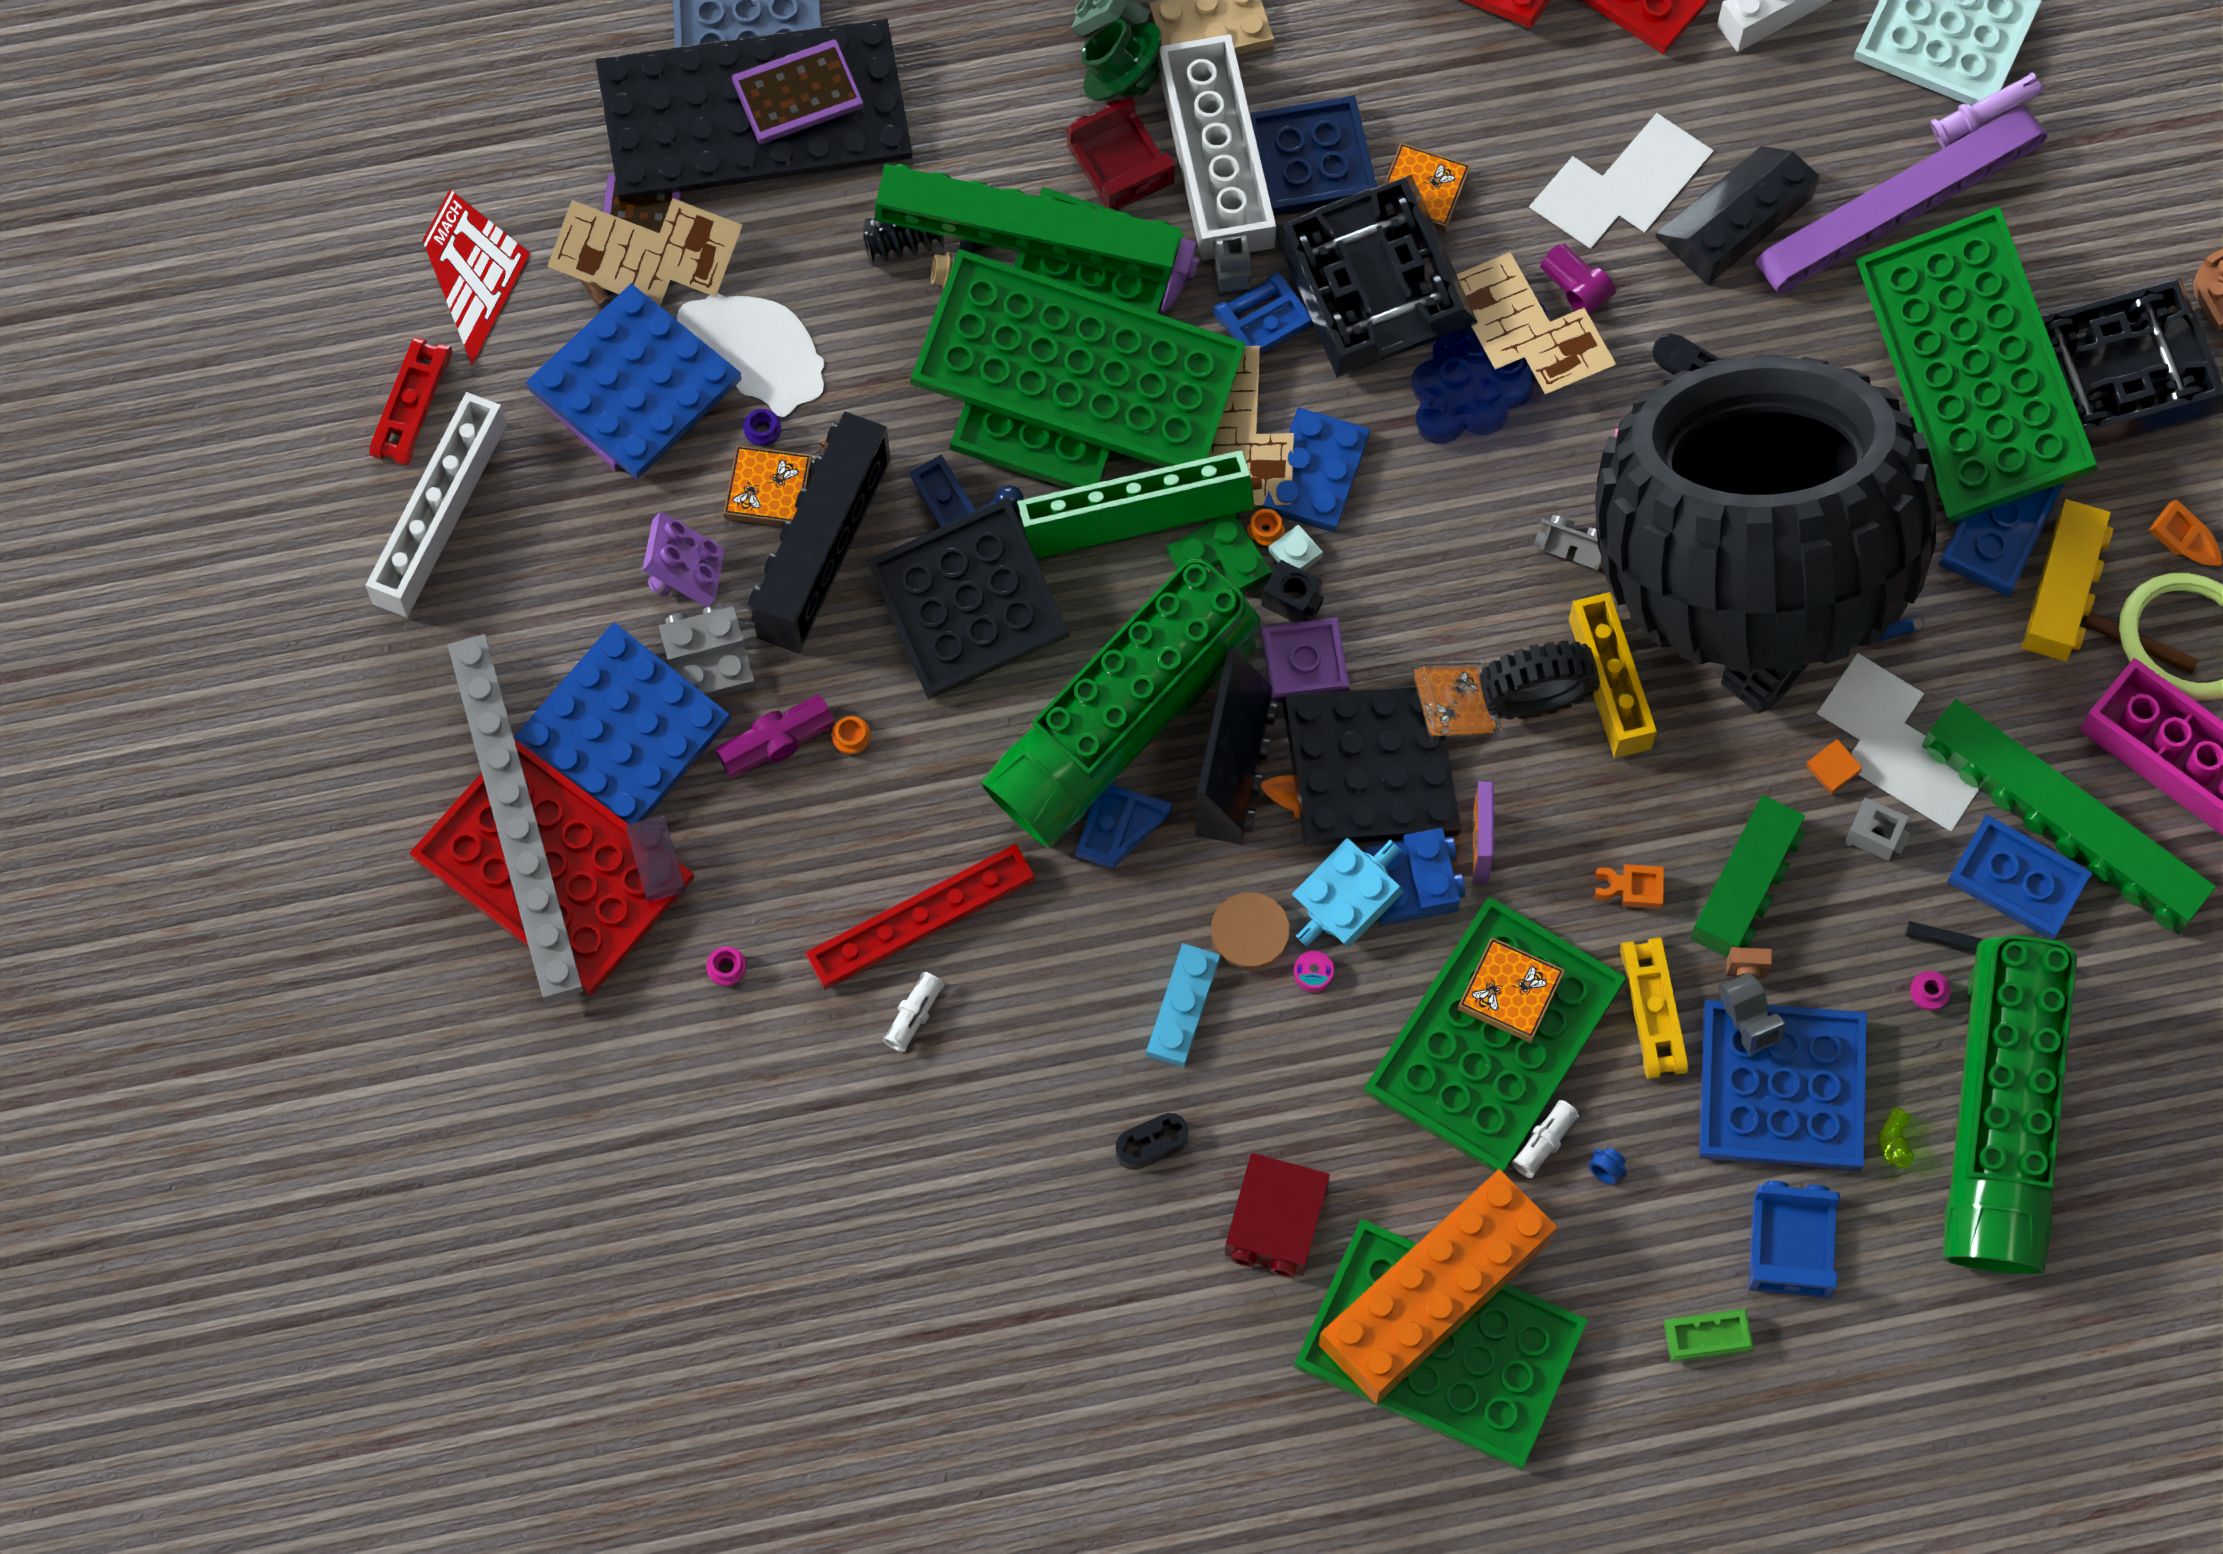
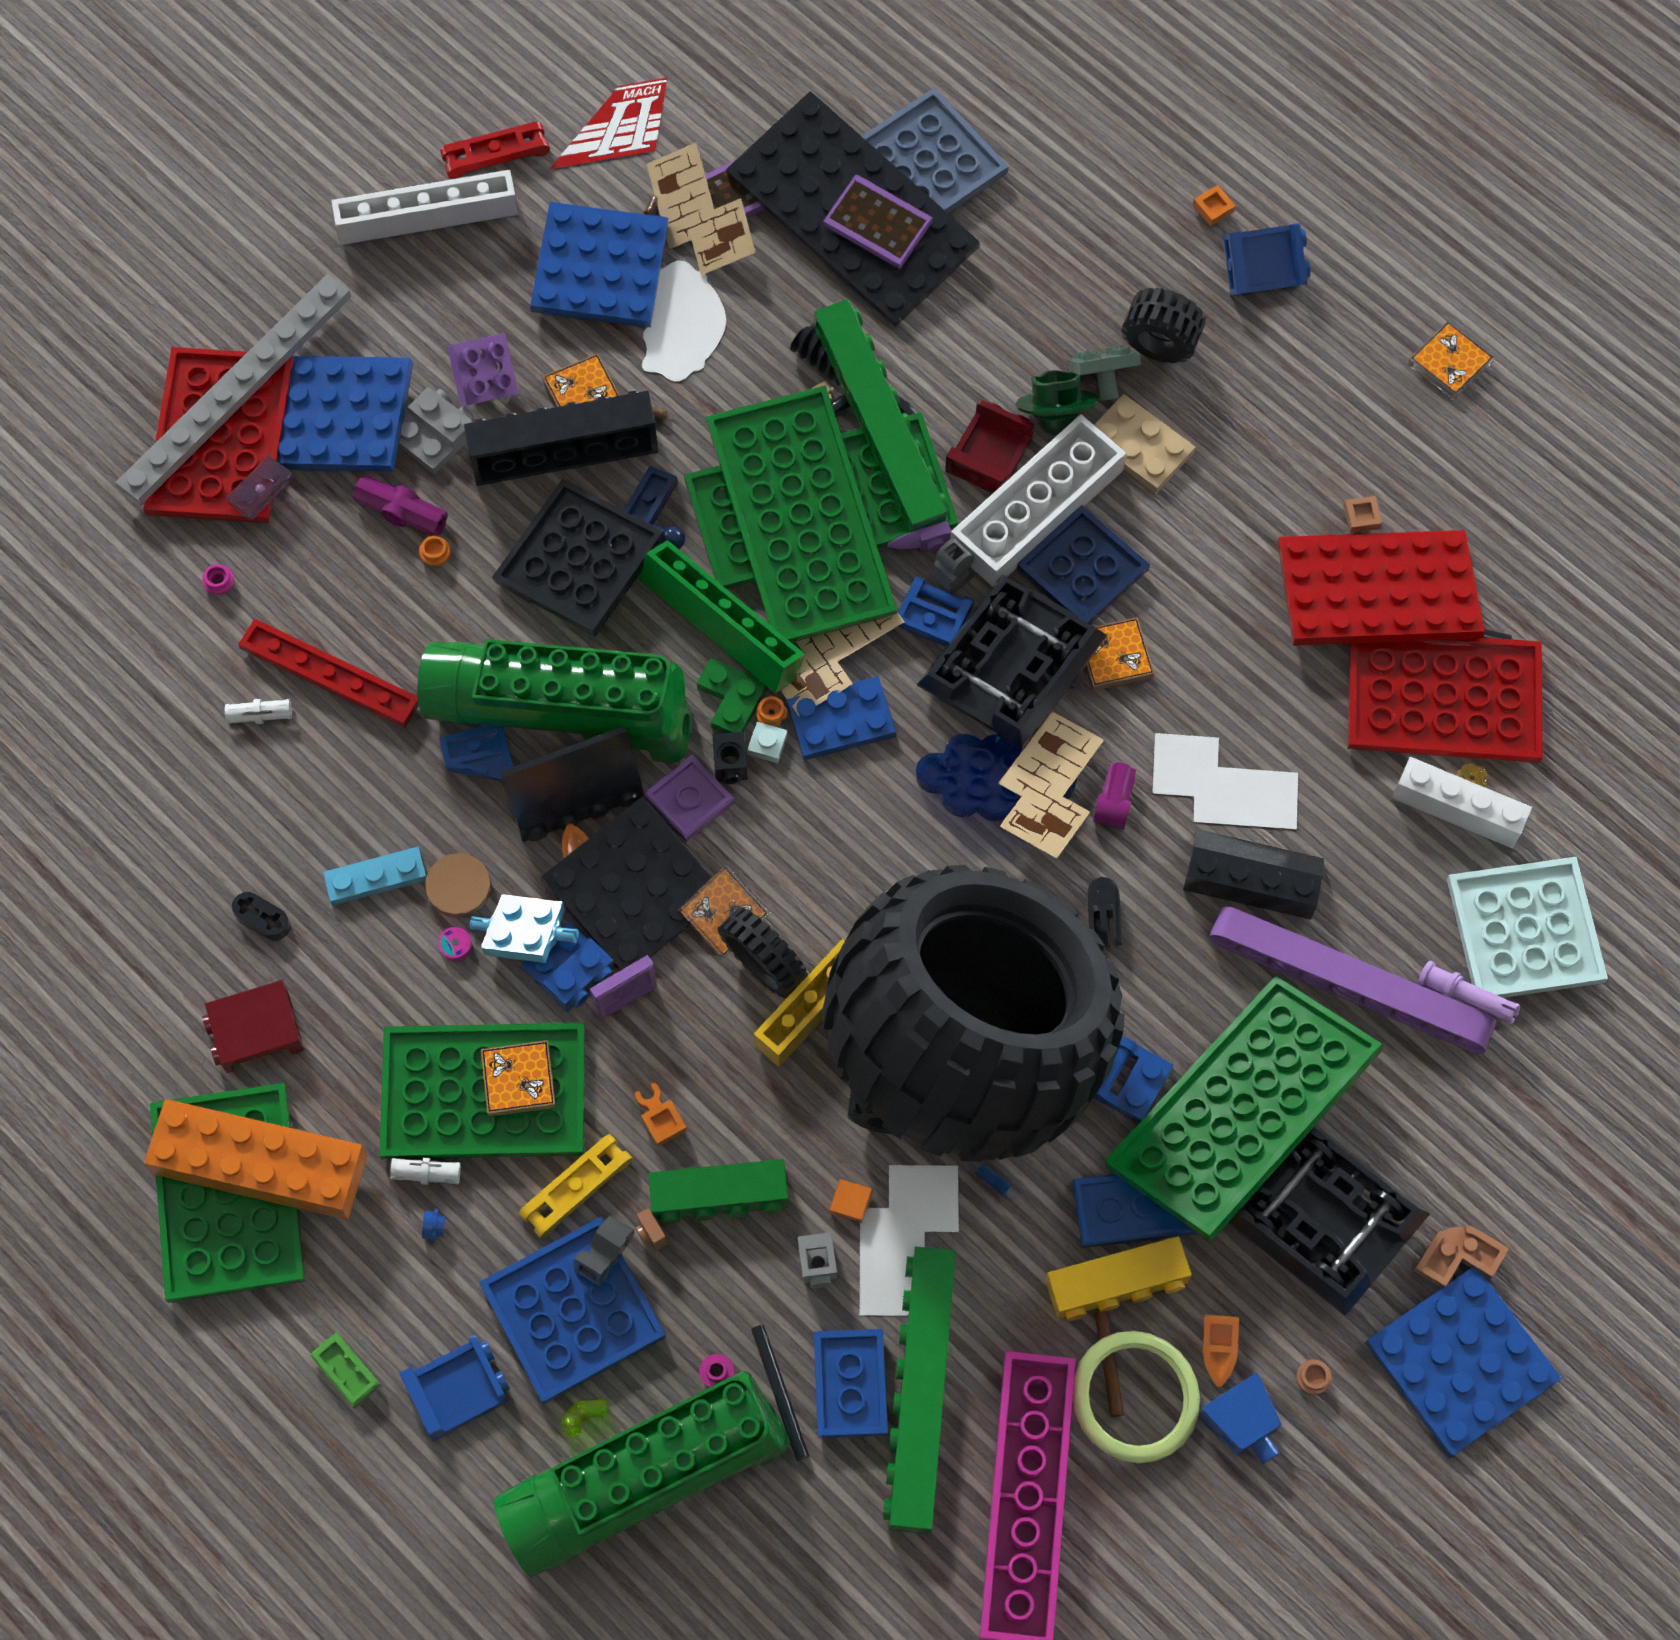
camera: 55 degrees right, 0 degrees up
dark purple plate [743,409,782,446] -> none

